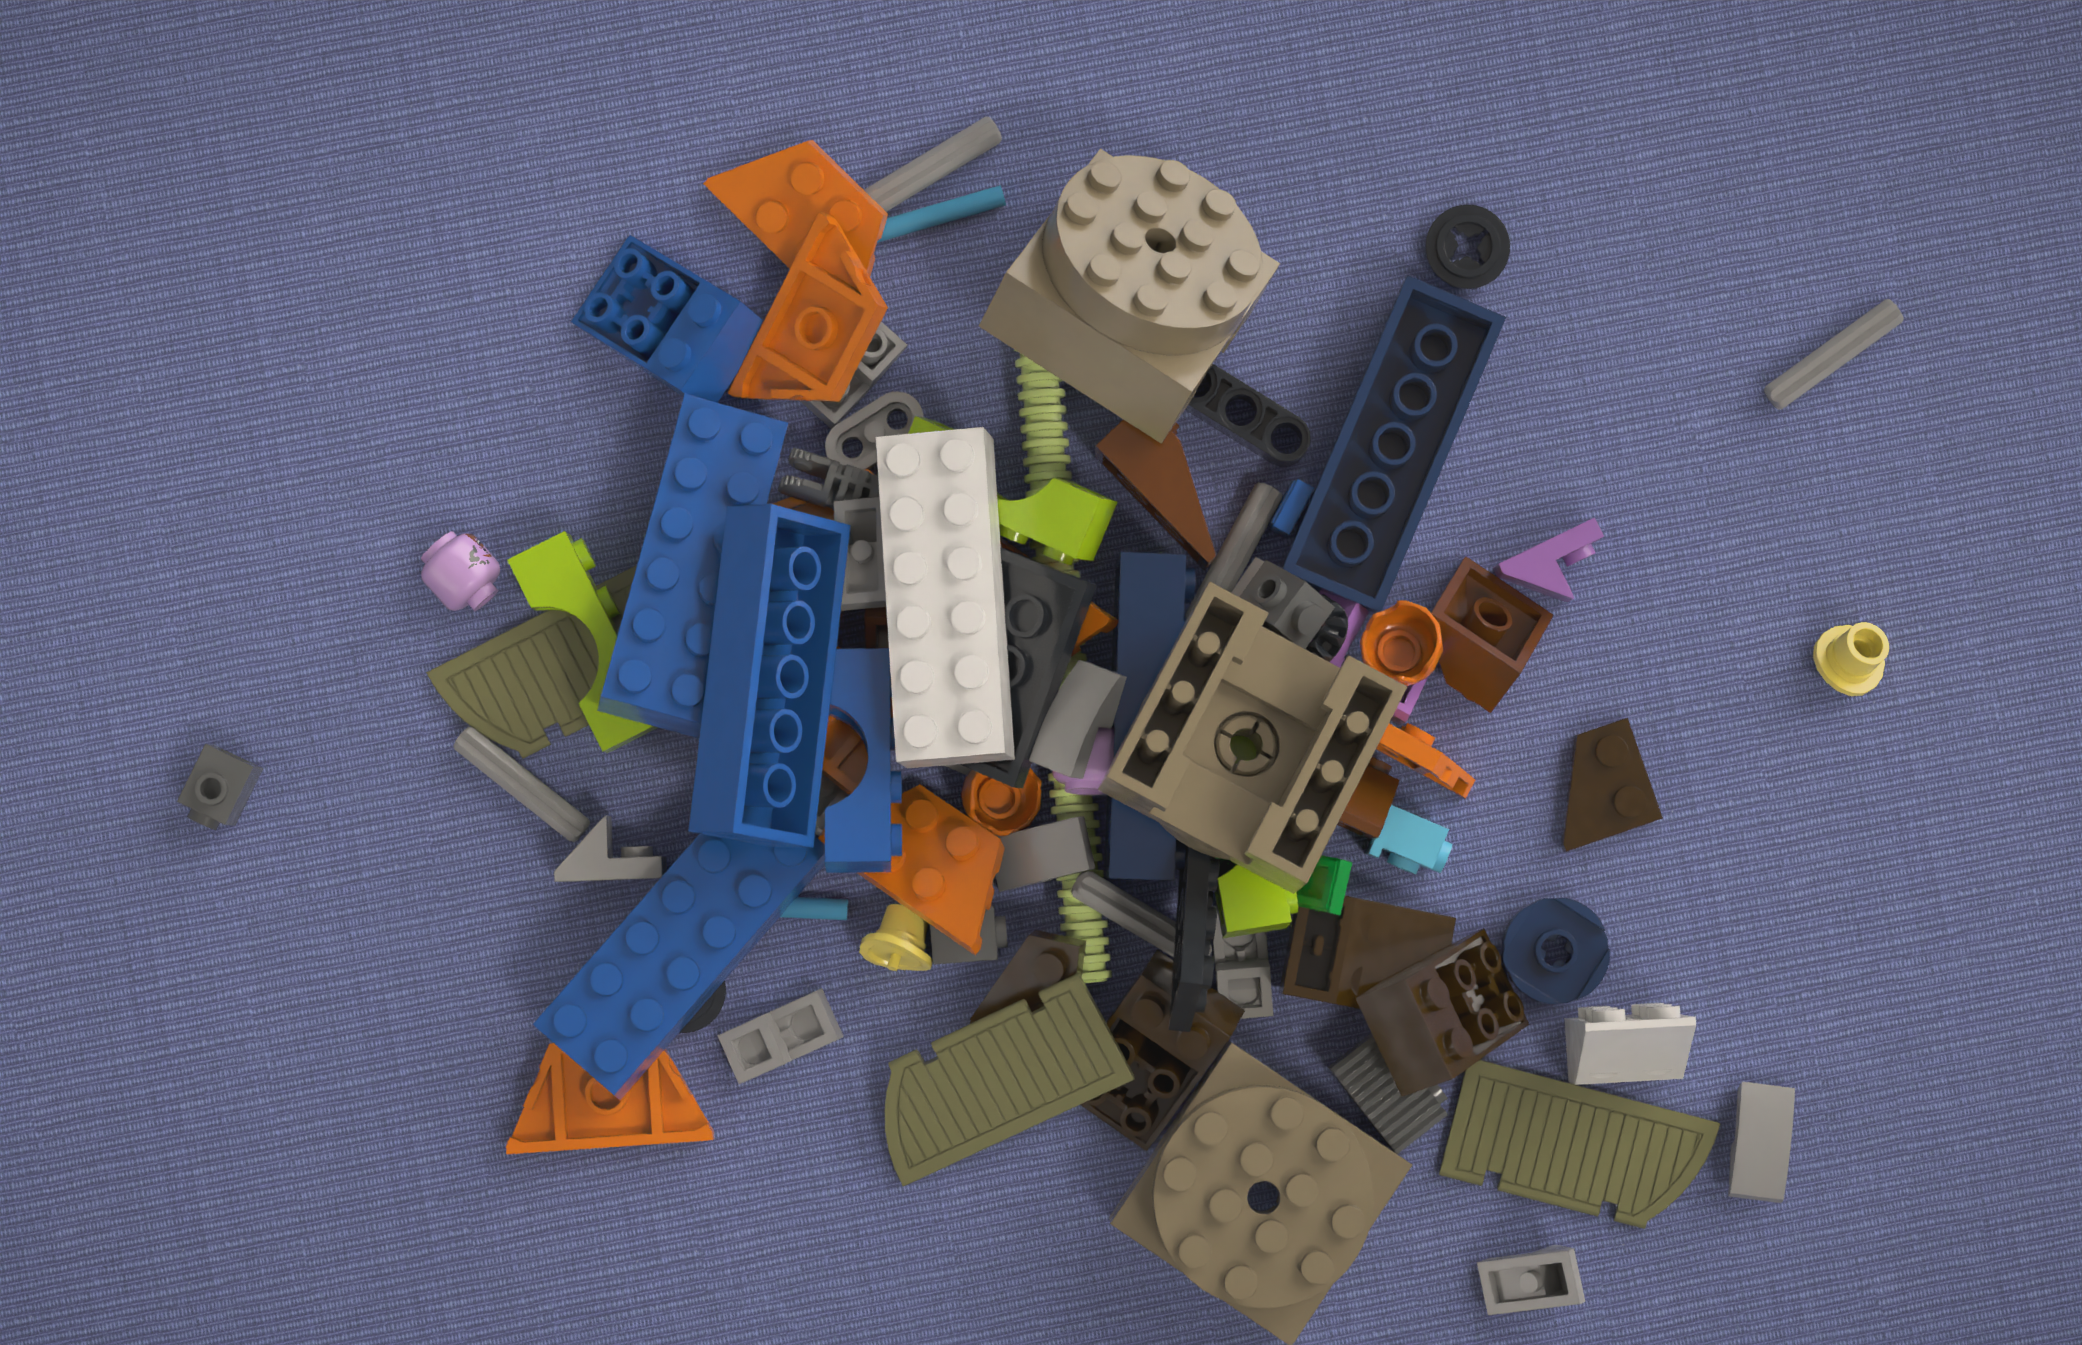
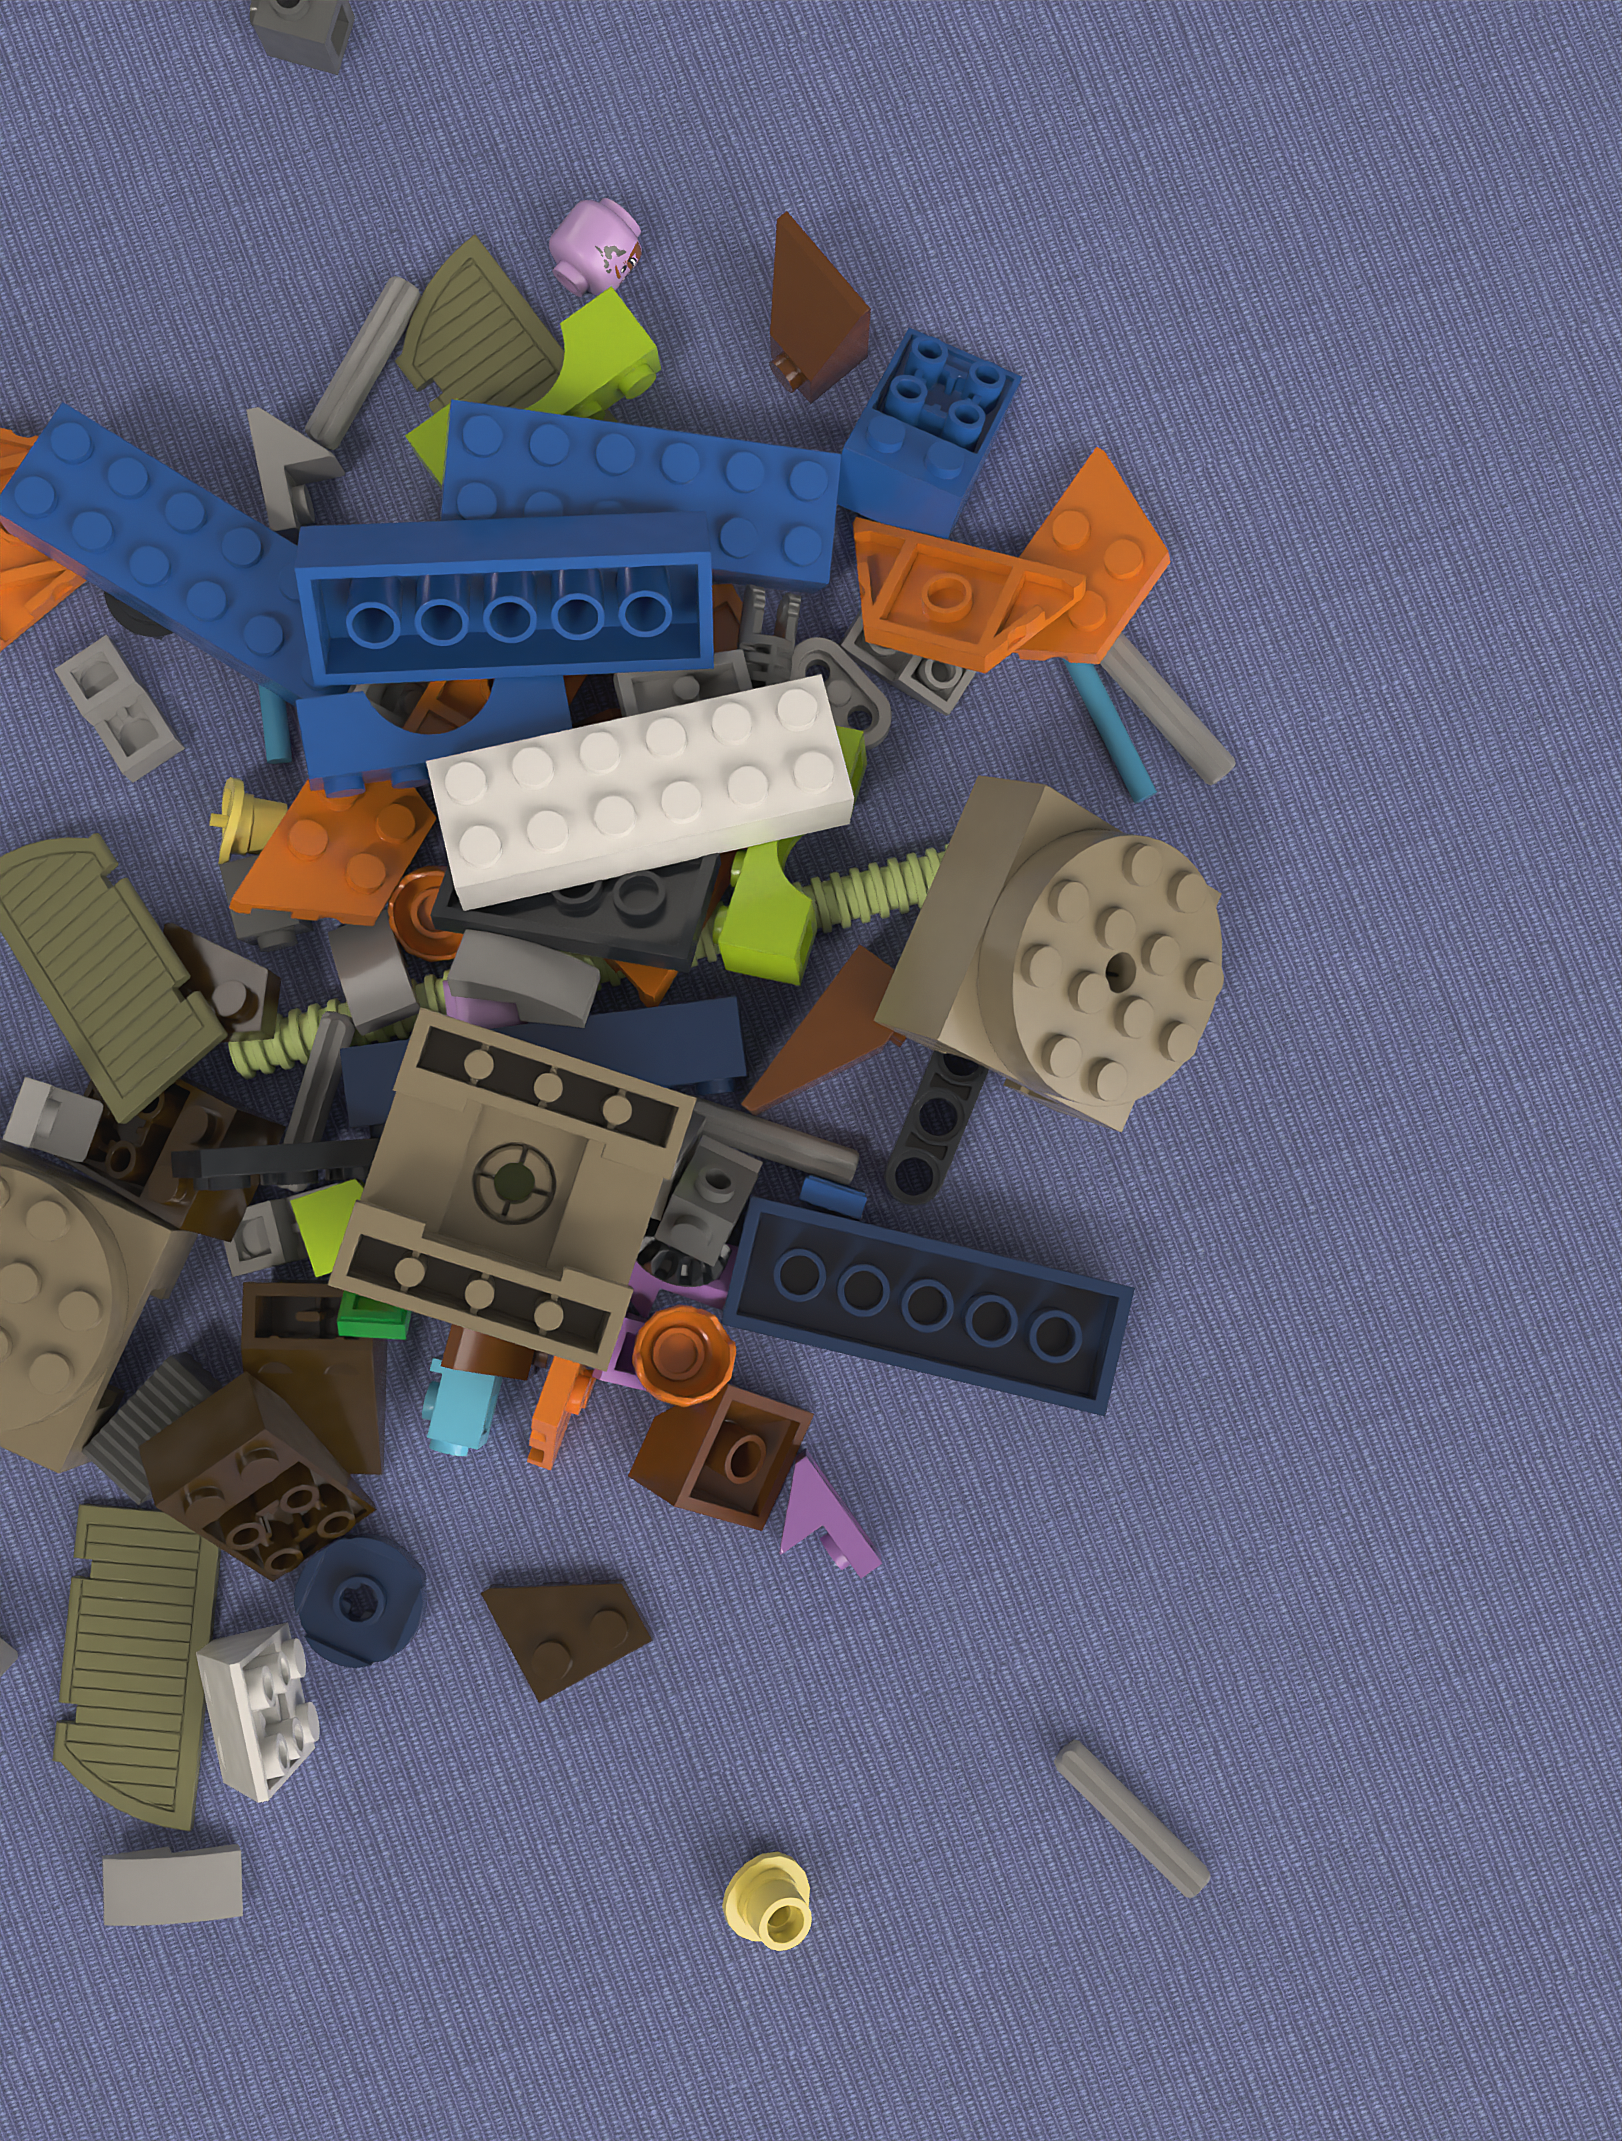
camera: 80 degrees right, 0 degrees up
black gear [1425,205,1510,290] -> none
none -> light grey slope [2,1077,103,1162]
none -> reddish brown slope [769,211,871,404]

